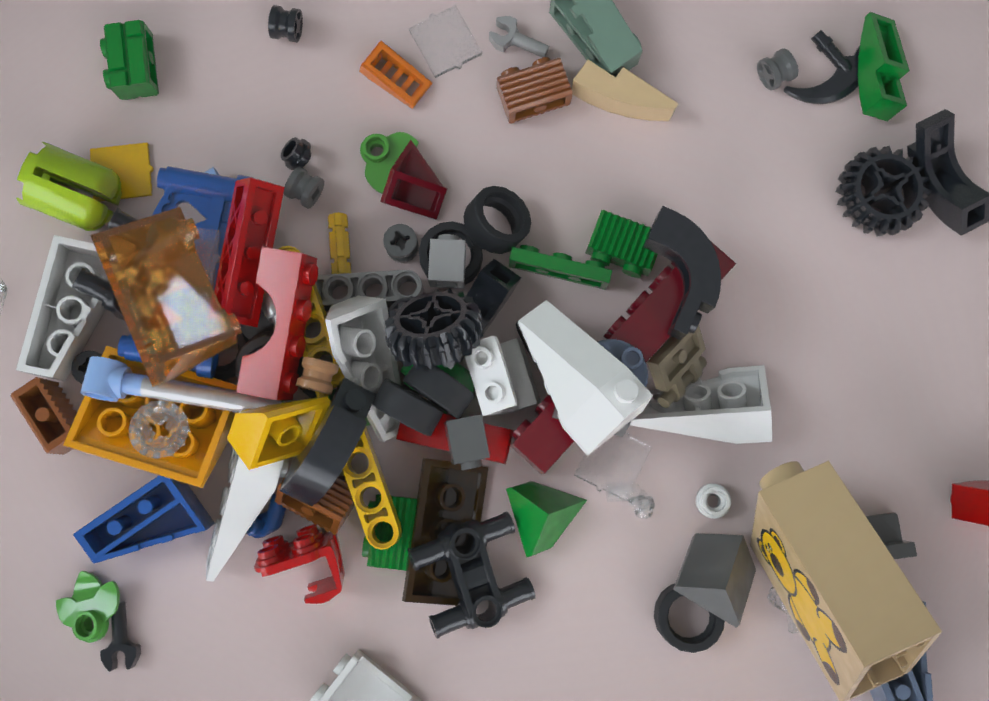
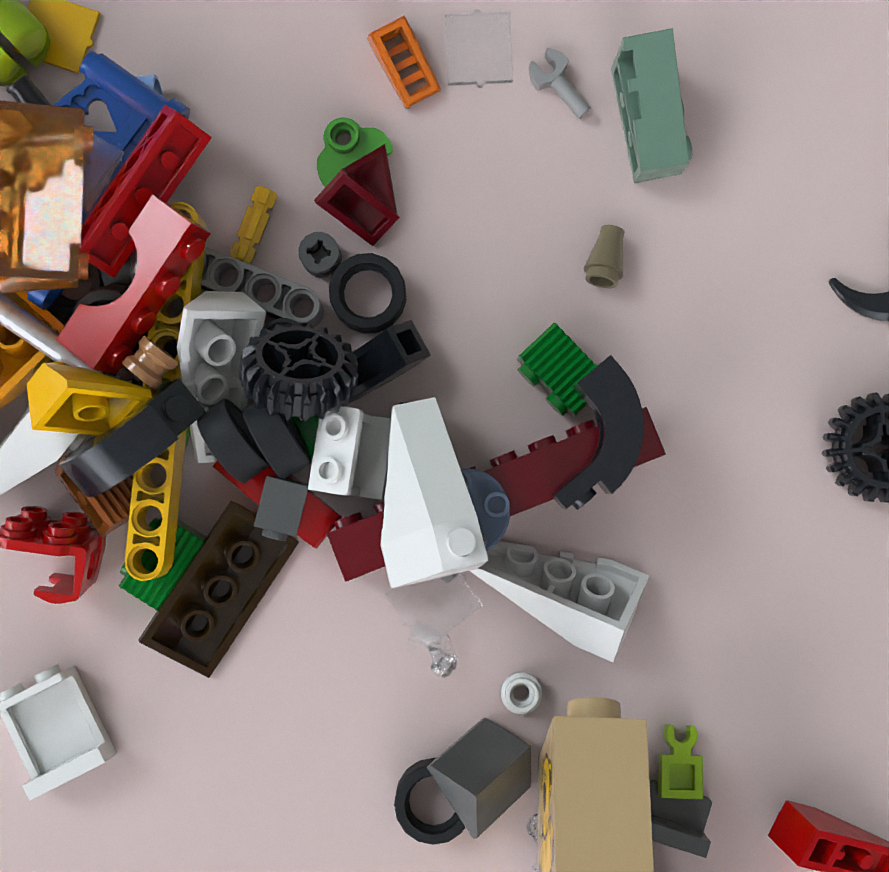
camera: 30 degrees right, 5 degrees up
blue arm [246,493,286,538] -> none
black plate [281,137,311,170] -> none
dark grey wheel [284,167,325,209] -> none
black piece [407,511,536,639] -> none
light grey brick [428,234,466,289] -> none
black tyre [463,186,532,254] -> none
dark orange brick [497,57,573,124] -> none
green slope [506,481,587,557] -> none
green plate [509,245,612,290] -> none
tan slope [571,59,678,121] -> none
dark tan plate [647,325,707,408] -> none
dark grey wheel [757,48,798,90] -> none
none -> dark tan cone [584,225,625,288]
none -> lime plate [658,724,703,799]

